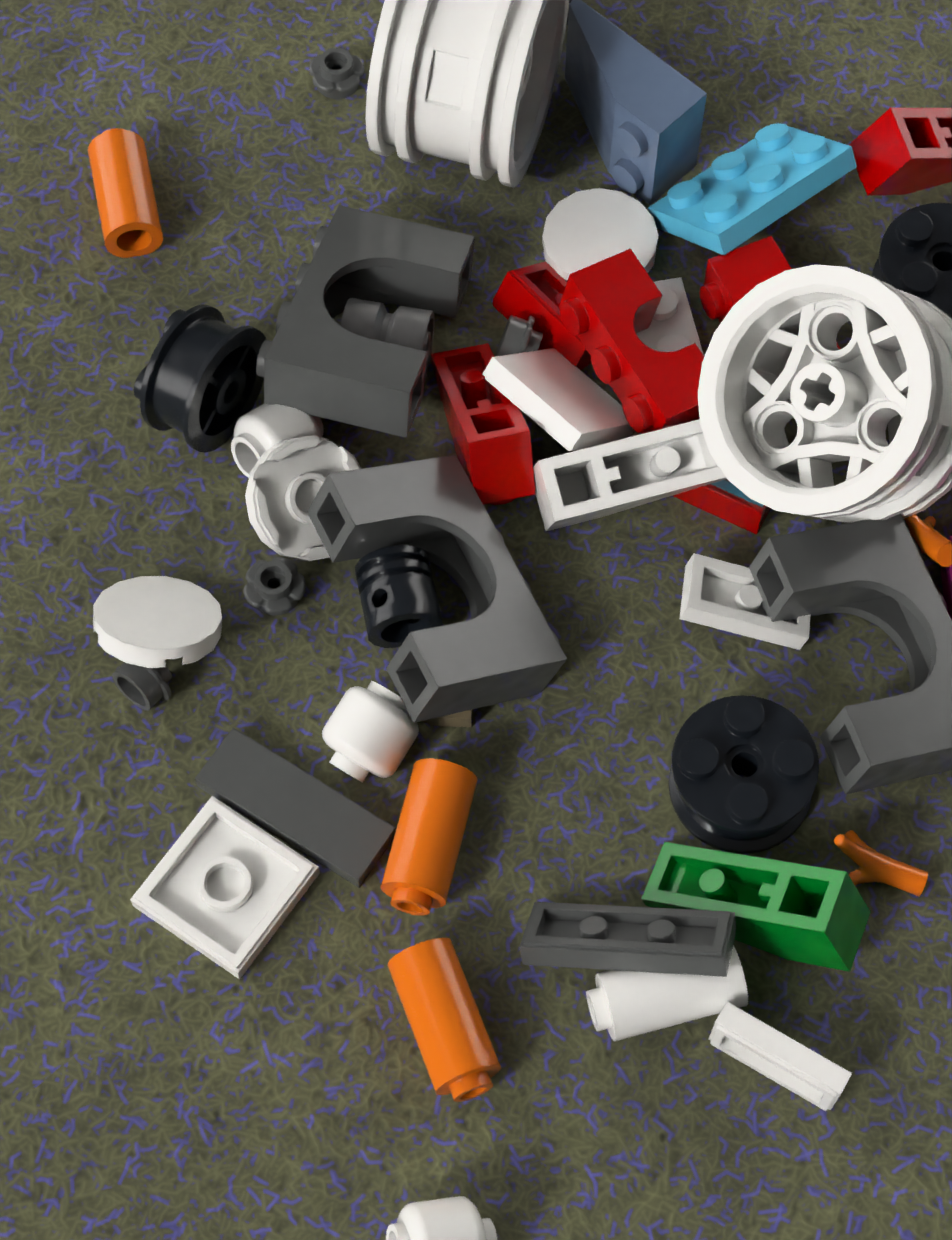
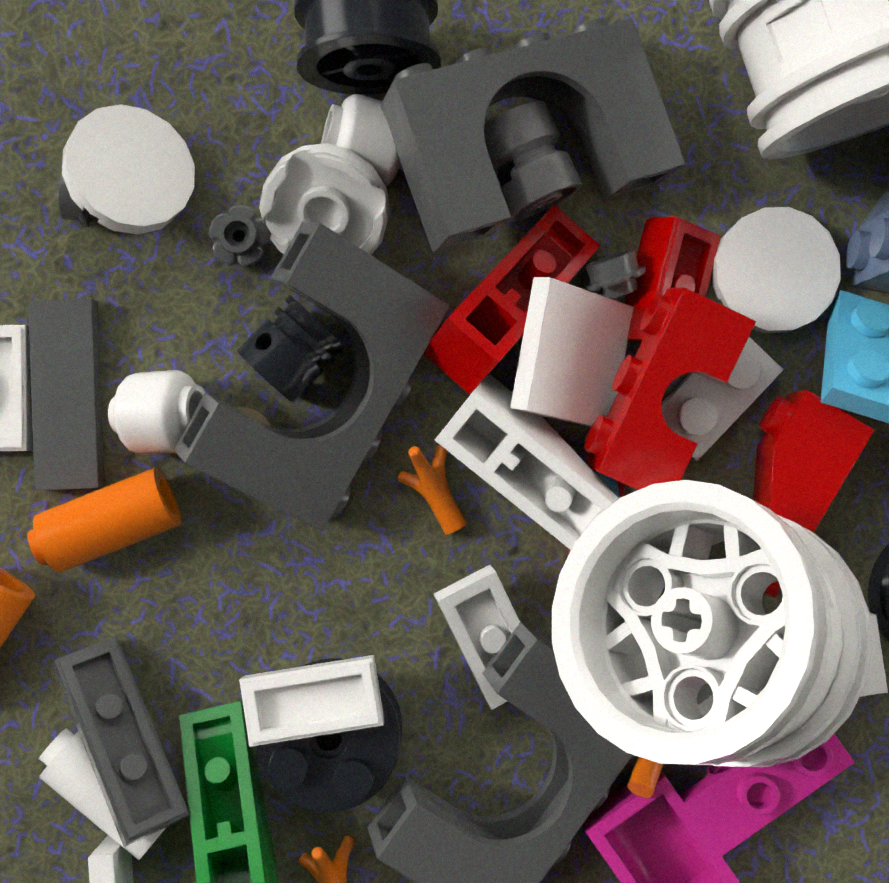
camera: 50 degrees right, 25 degrees up
none -> white tile [239,655,384,747]
none -> orange bar [397,444,467,535]

